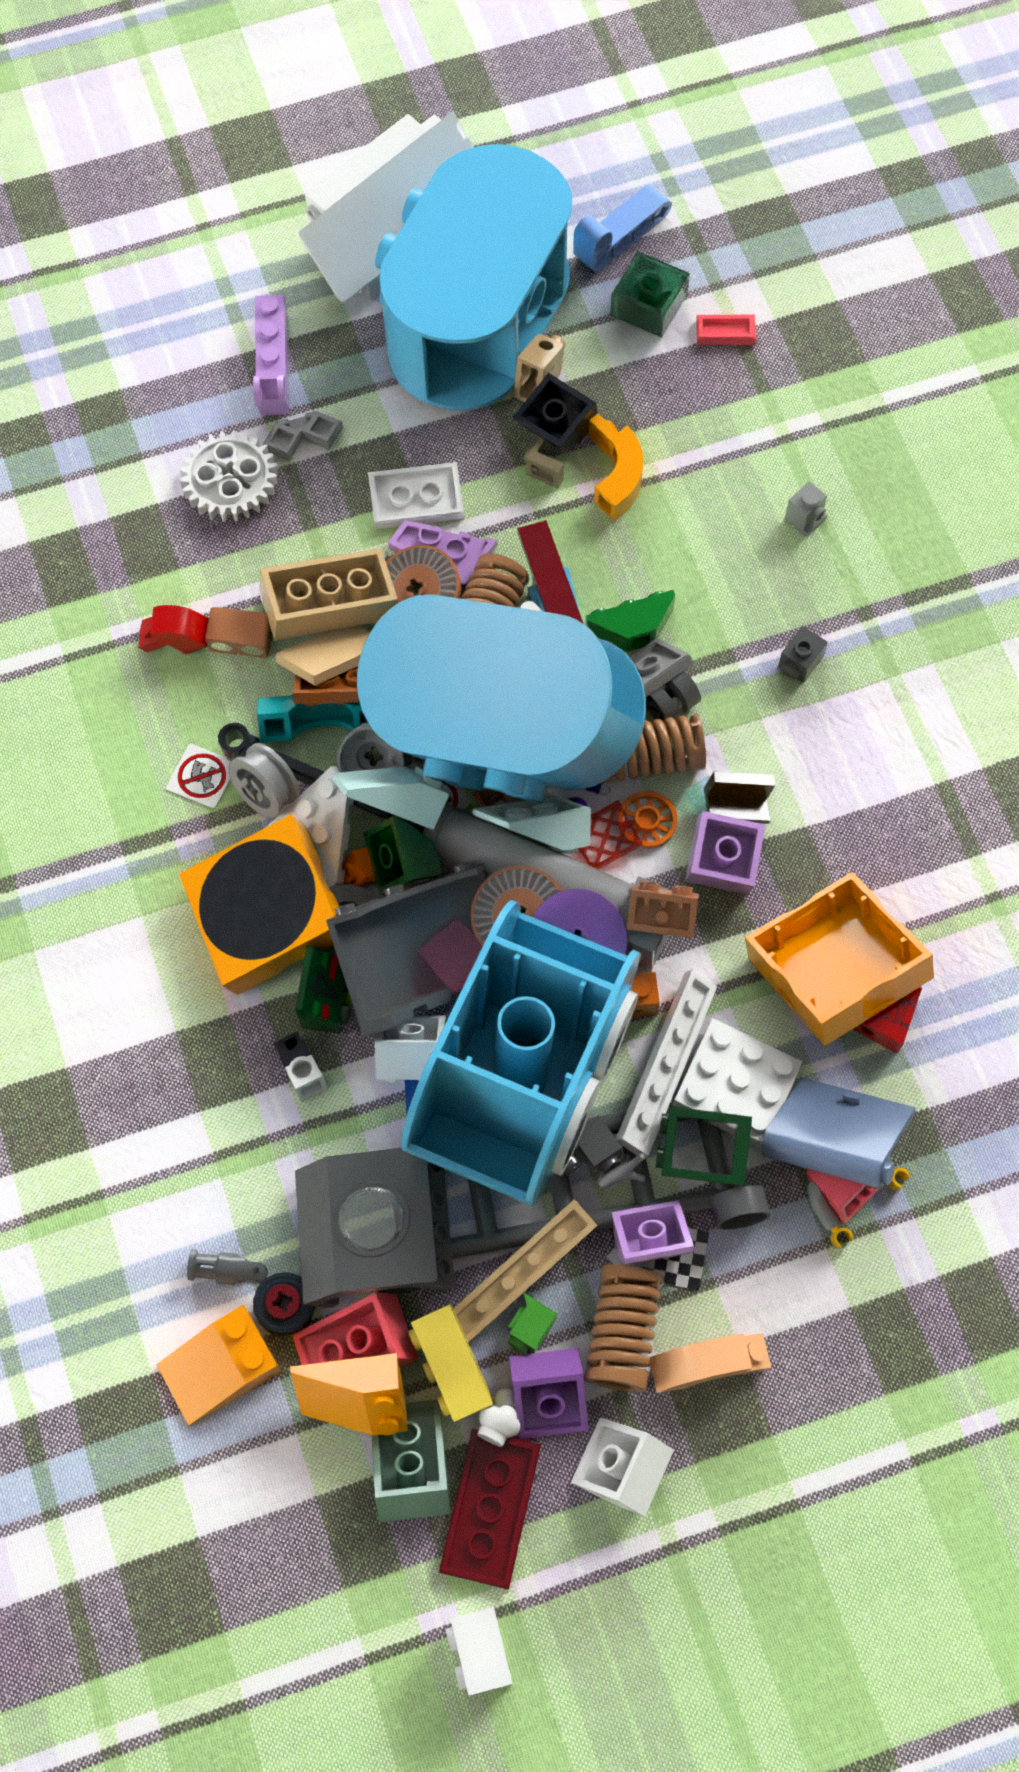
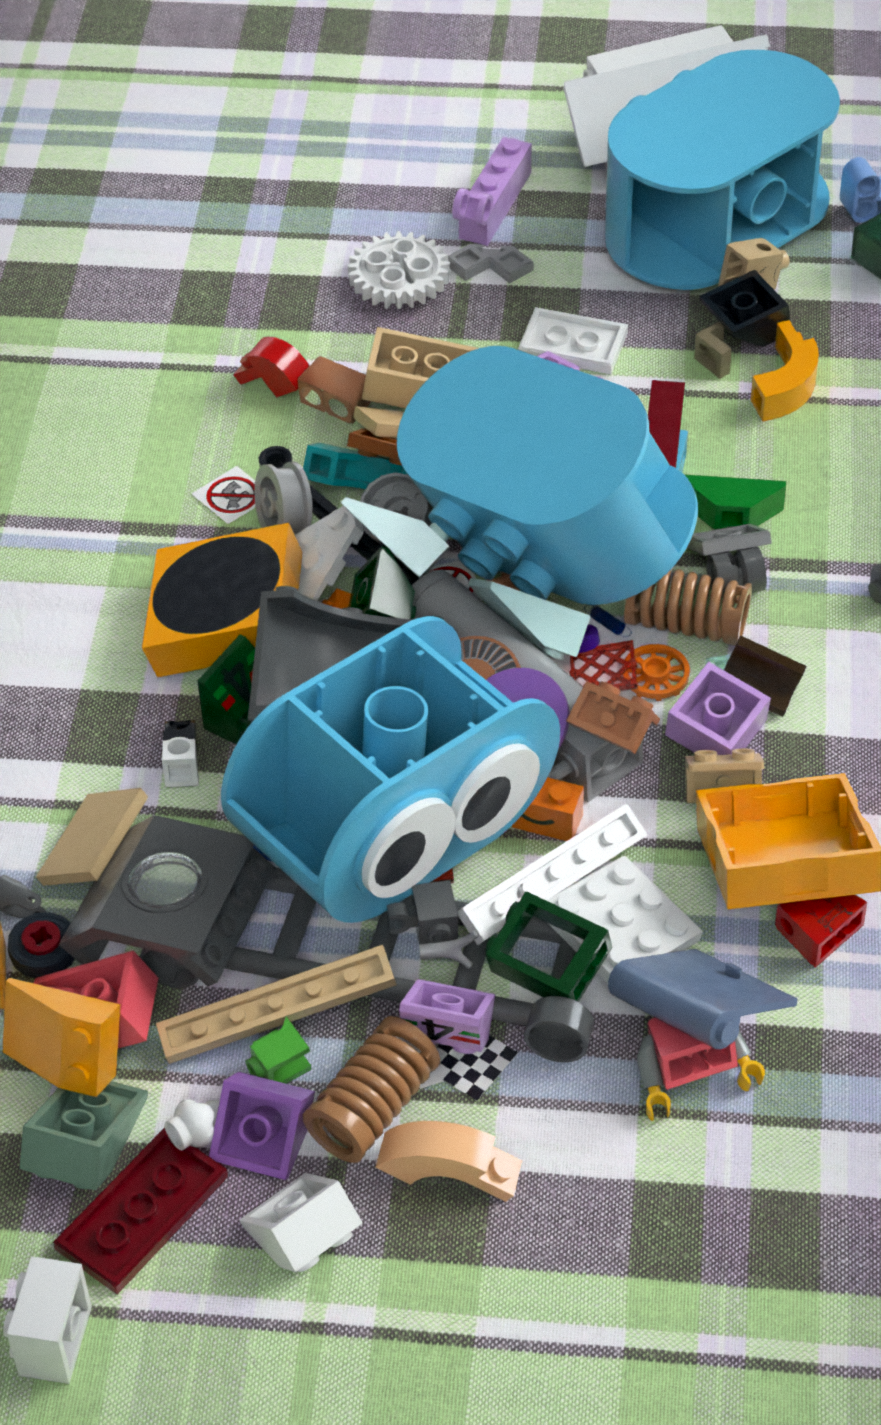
camera: 25 degrees right, 20 degrees down
light yellow brick [408,1303,494,1422] -> none
none -> tan tile [36,788,148,886]
none -> tan bracket [685,748,764,803]

